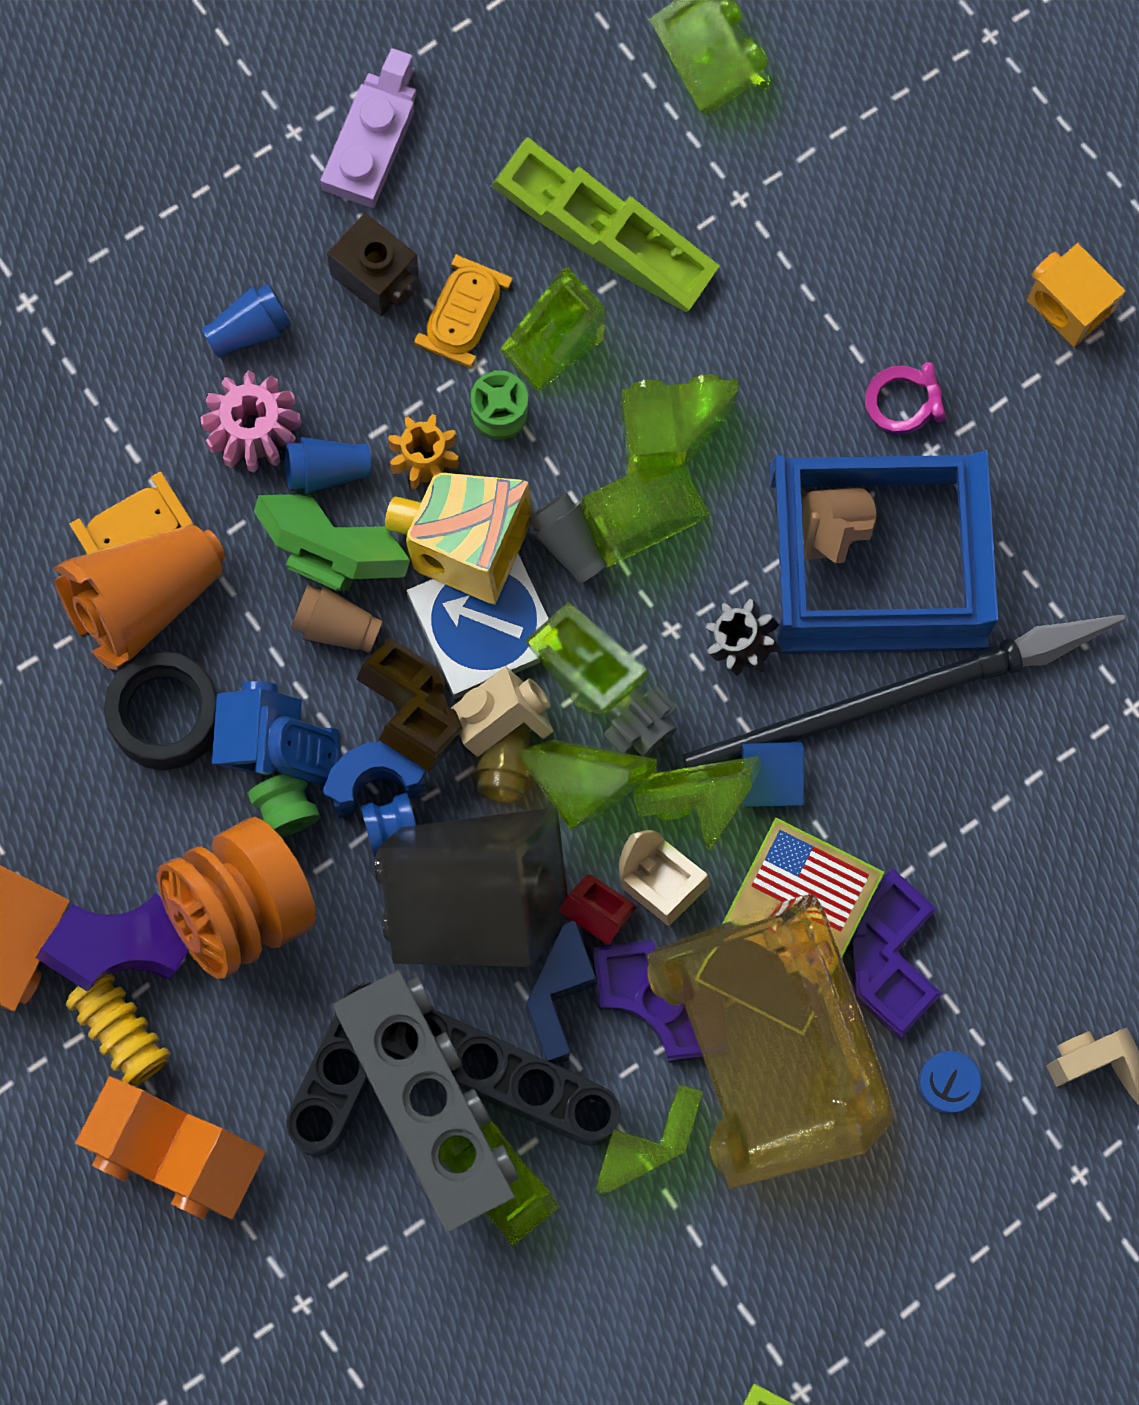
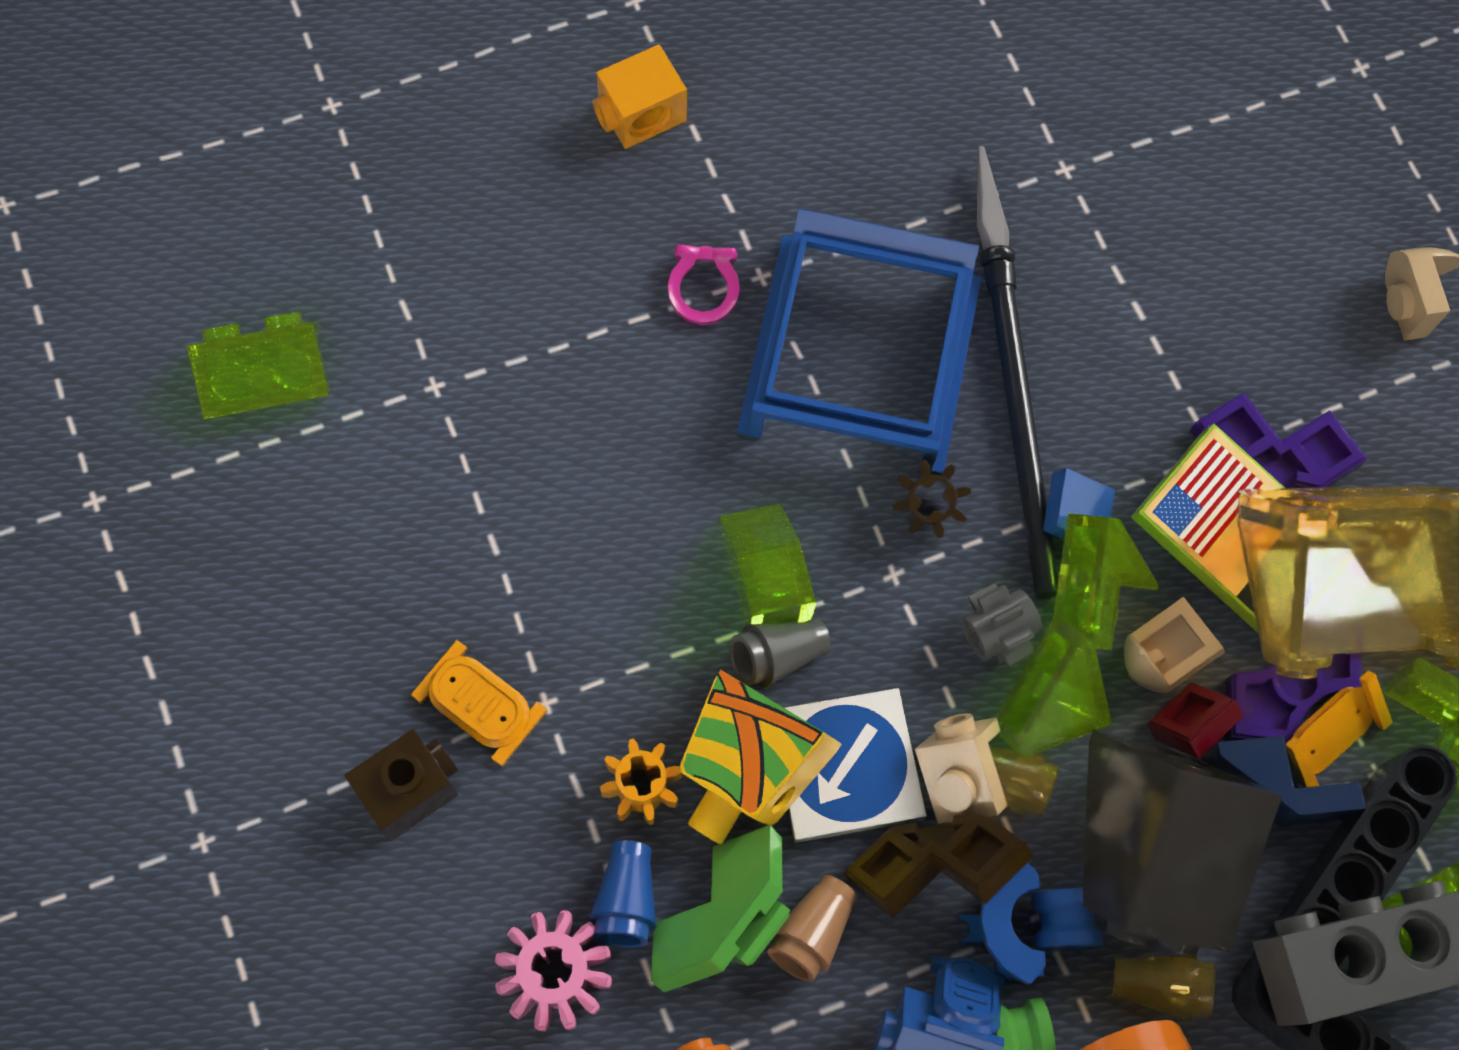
camera: 75 degrees left, 5 degrees down
blue cone [202,283,292,358] -> none
lavender hinge [320,48,416,209] -> none
bright green wheel [470,371,528,440] -> none
lime slope [491,137,720,312] -> none
clear neon green slope [500,268,607,391] -> none
clear neon green slope [525,601,649,715] -> none
clear neon green slope [619,374,739,474] -> none
medium nougat piece [801,488,877,563] -> none
blue tile [917,1051,981,1114] -> none
none -> clear yellow cone [1112,953,1215,1023]
none -> light orange piece [1285,670,1393,788]

